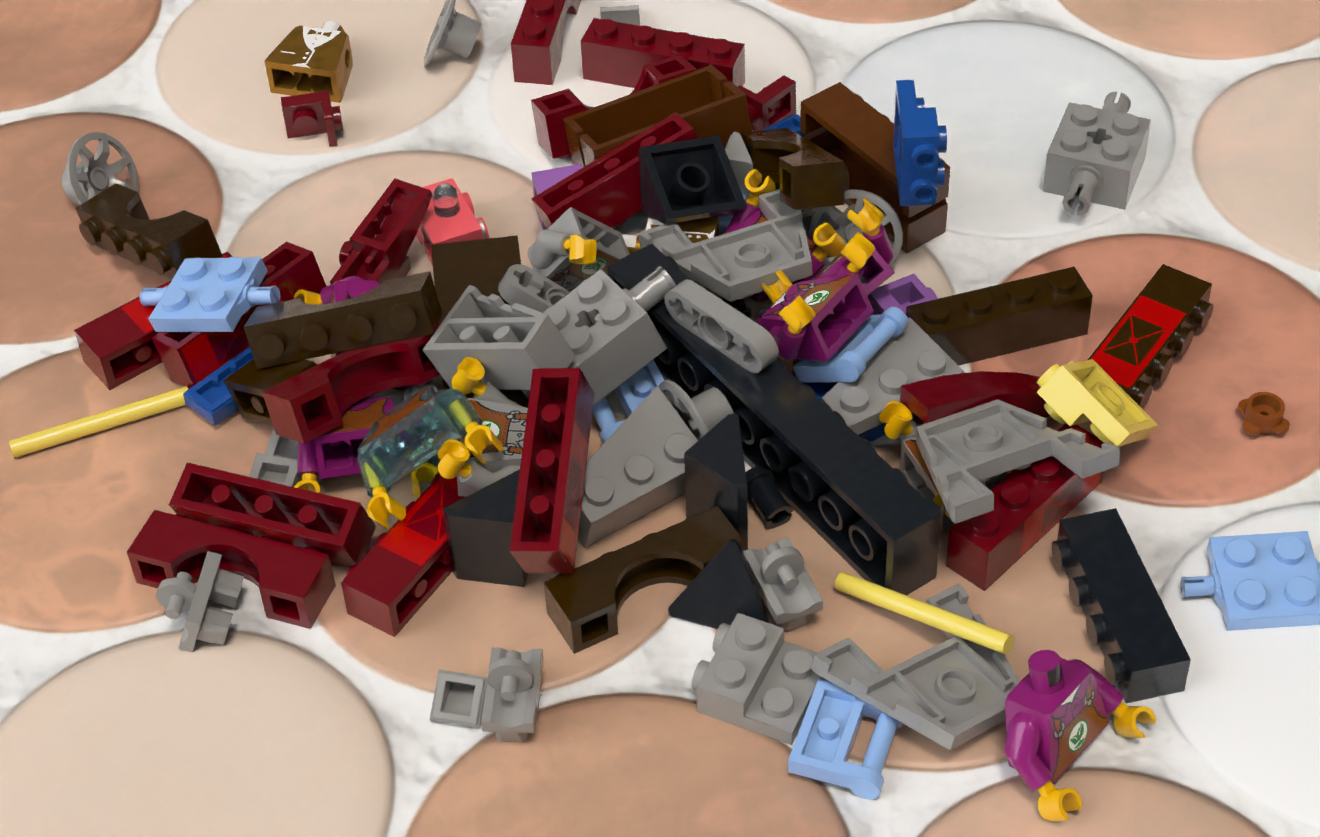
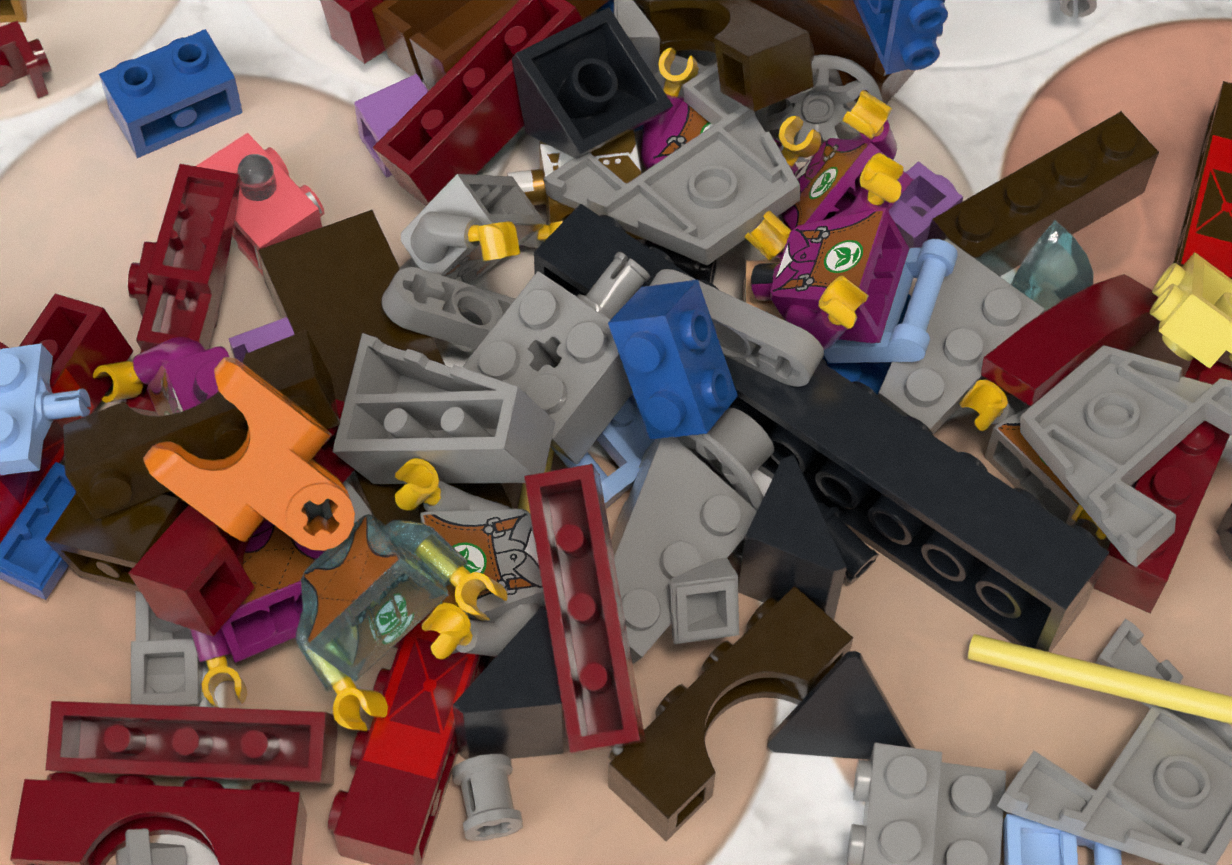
camera: 20 degrees left, 15 degrees up
light grey hips [743,537,823,632] -> none
none -> blue brick [99,29,243,158]
none -> orange piece [143,357,355,551]
none -> light grey bush [451,754,523,841]
none -> blue brick [608,279,738,439]
none -> light grey slope [670,558,739,644]
none -> clear light blue brick [1011,220,1094,312]

